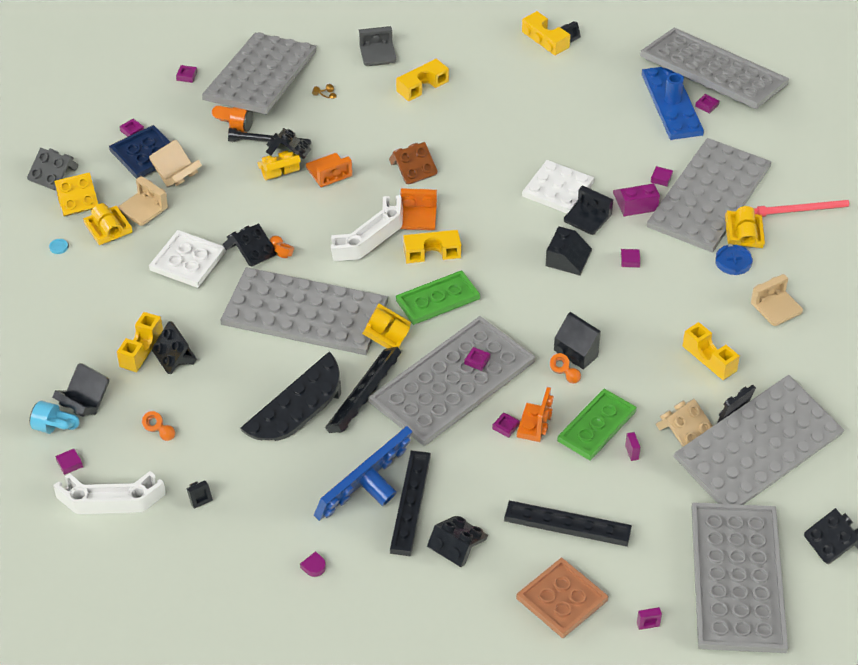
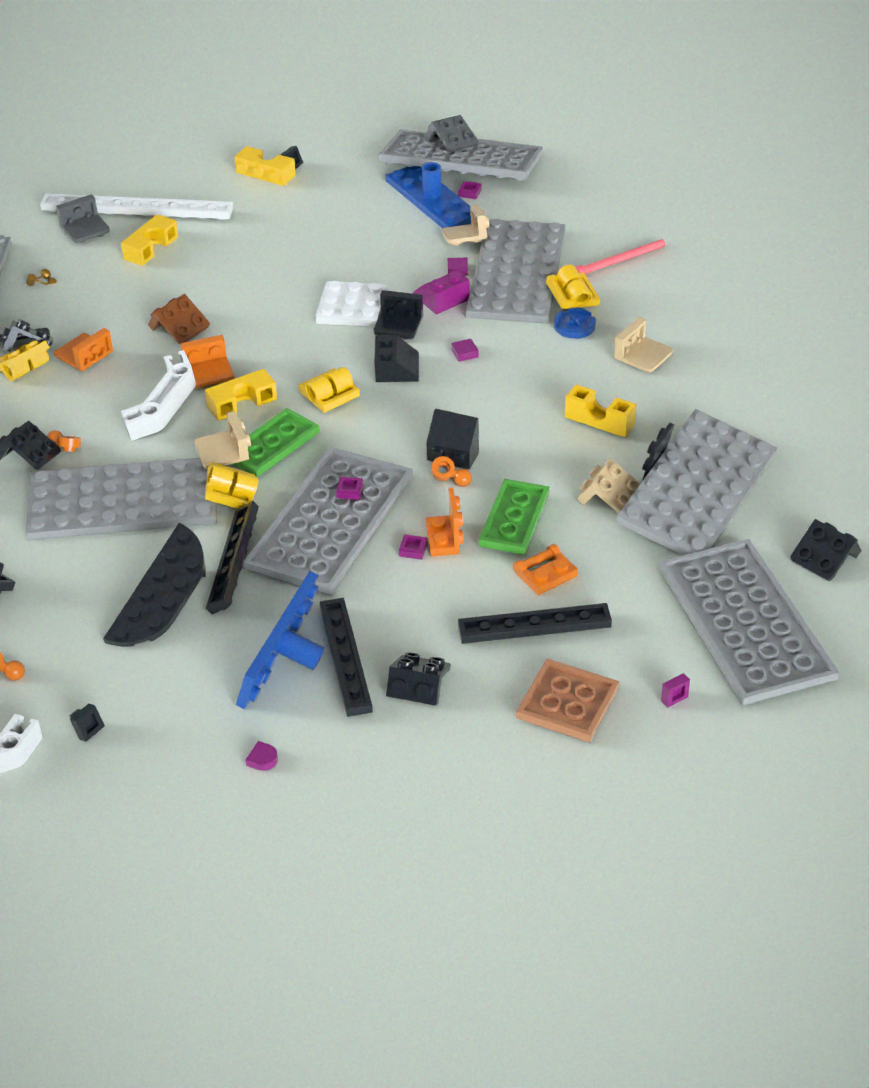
camera: 20 degrees left, 5 degrees down
magenta tile [625,432,640,461] -> none
none -> white plate [40,193,233,220]
none -> tan bracket [194,411,251,469]
none -> yellow plate [298,367,360,413]
none -> dark grey bracket [424,115,479,152]
none -> tan bracket [441,204,489,245]
none -> orange plate [513,544,578,596]

